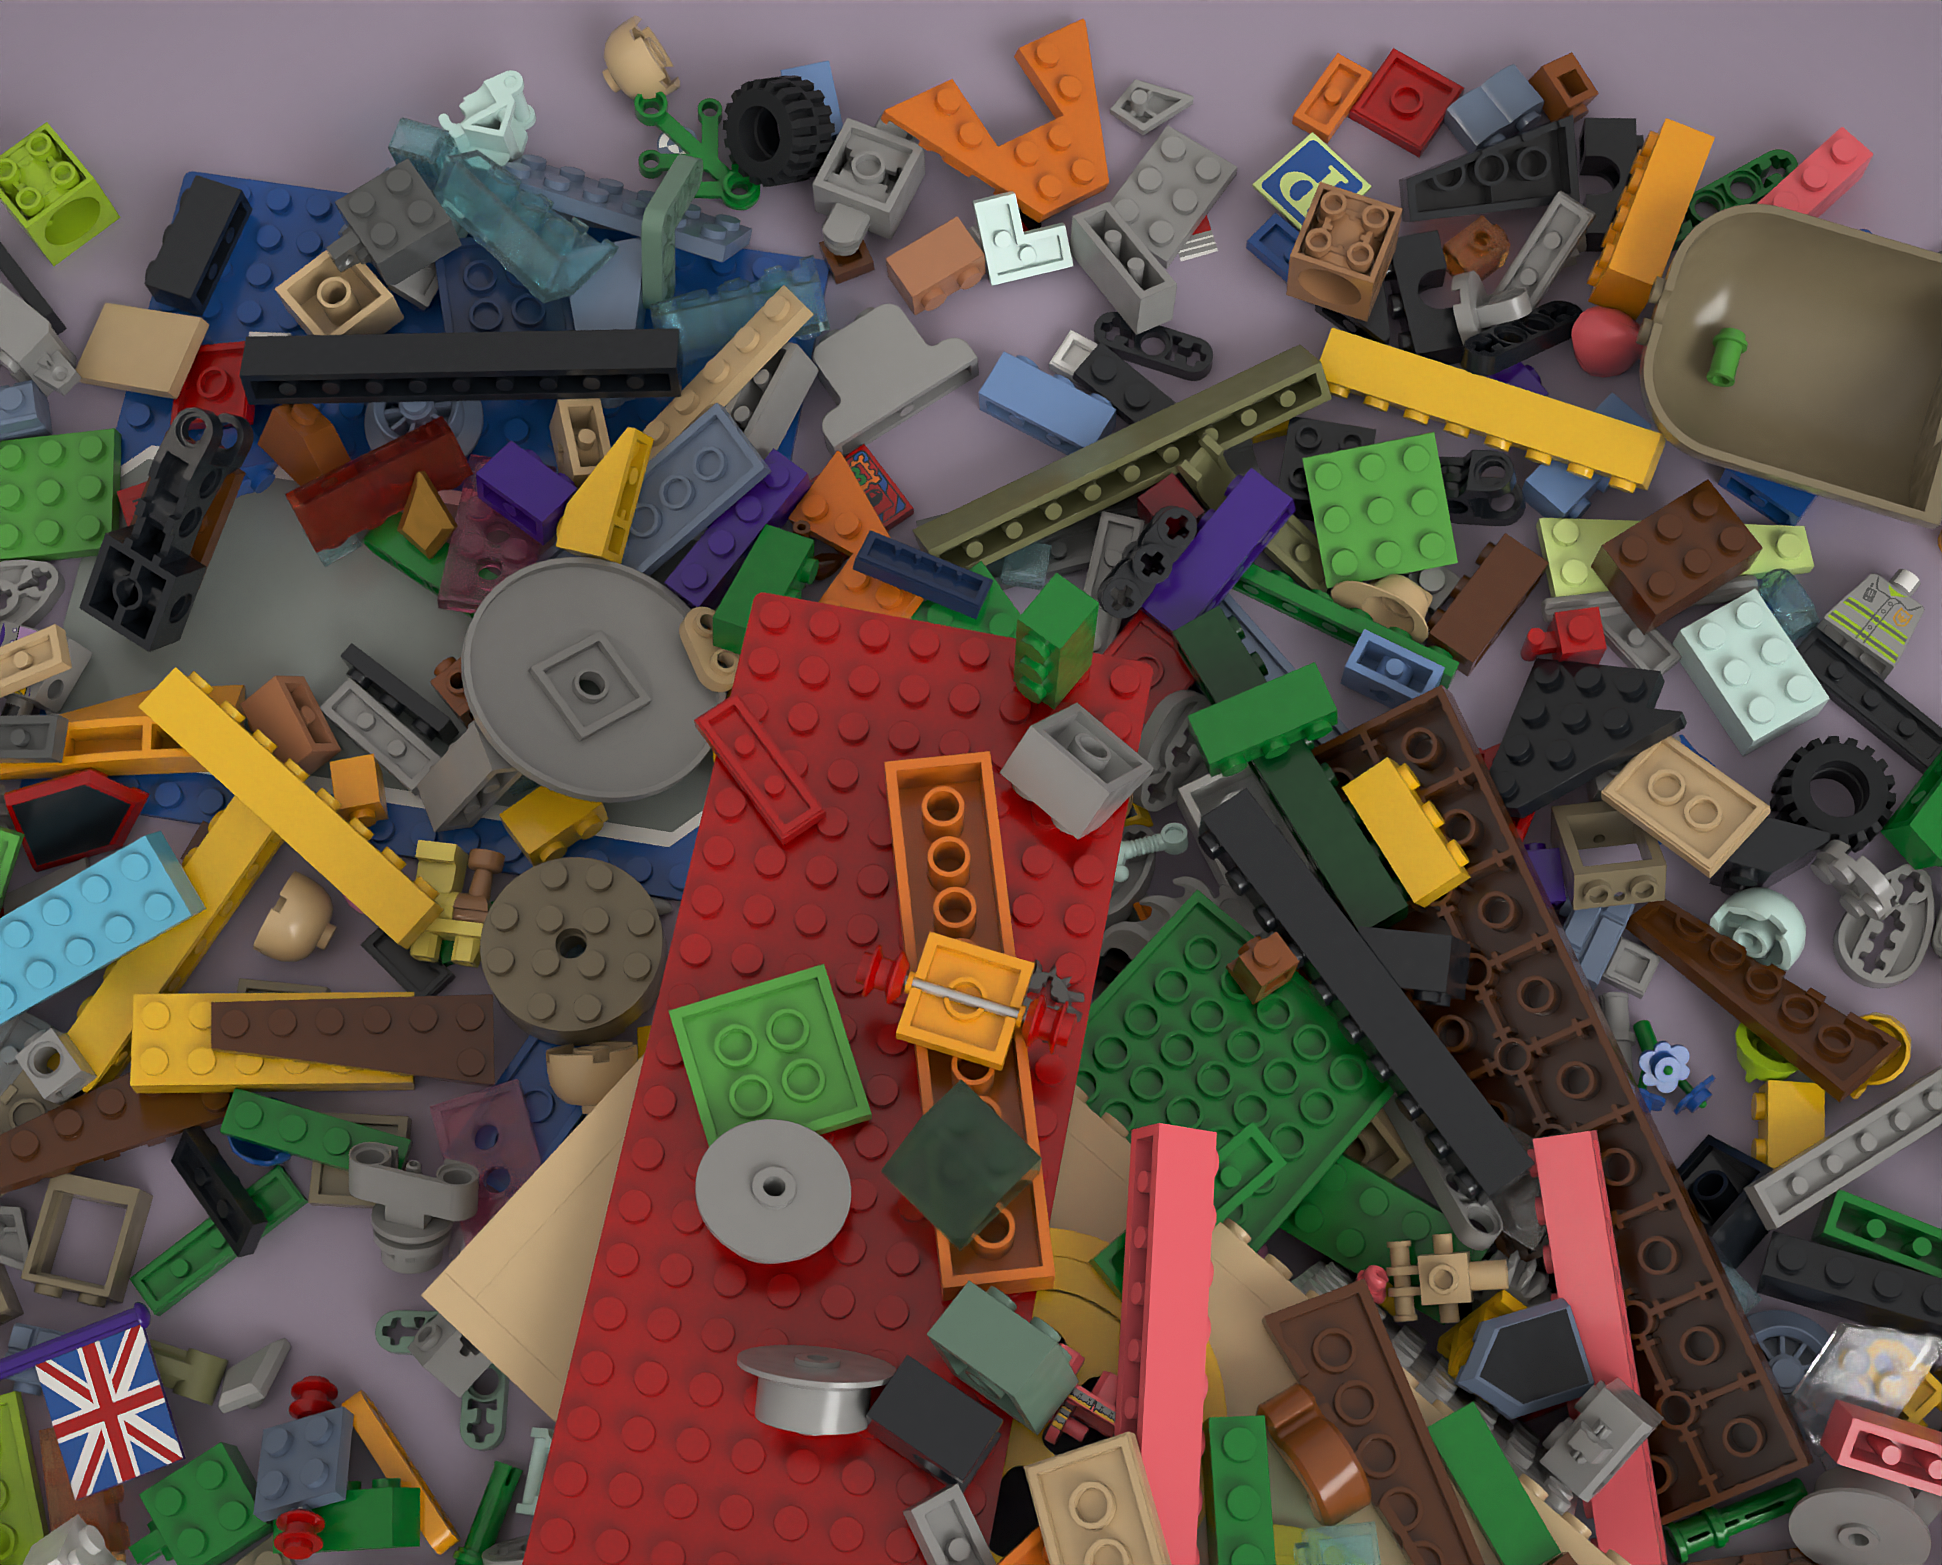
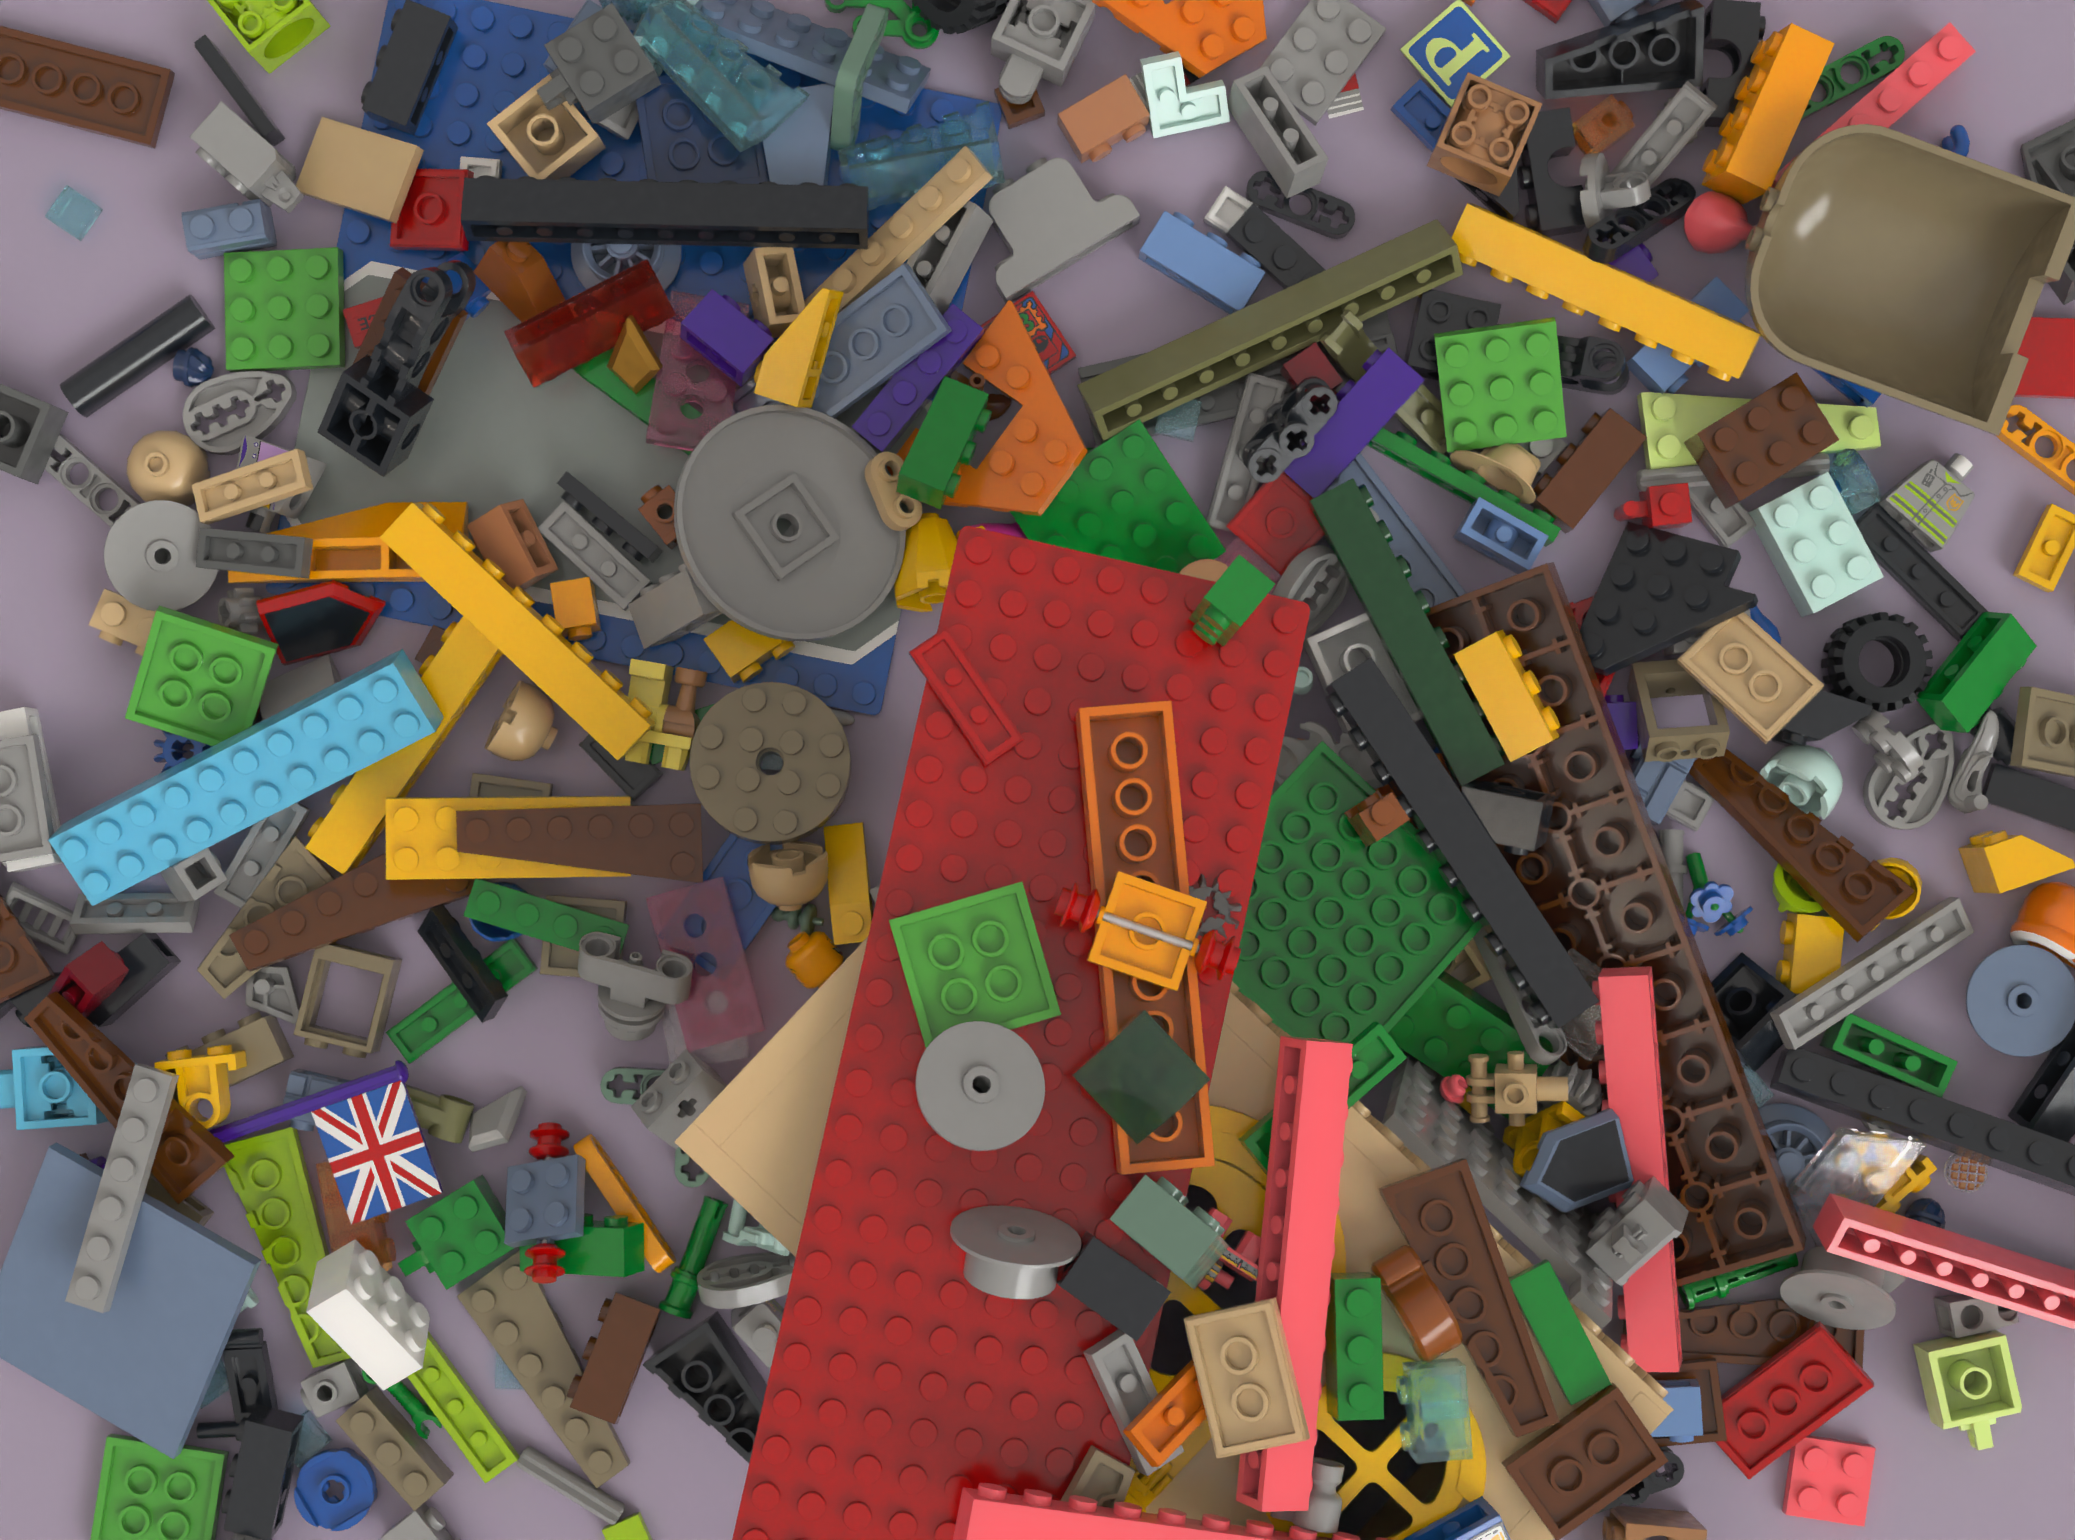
camera: 10 degrees left, 15 degrees up
light grey brick [14,1028,97,1105] -> none
dark blue plate [852,530,993,619] -> none
light grey slope [999,703,1154,839] -> none
green brick [1187,662,1338,777] -> none
bright green pin [1706,328,1748,387] -> none

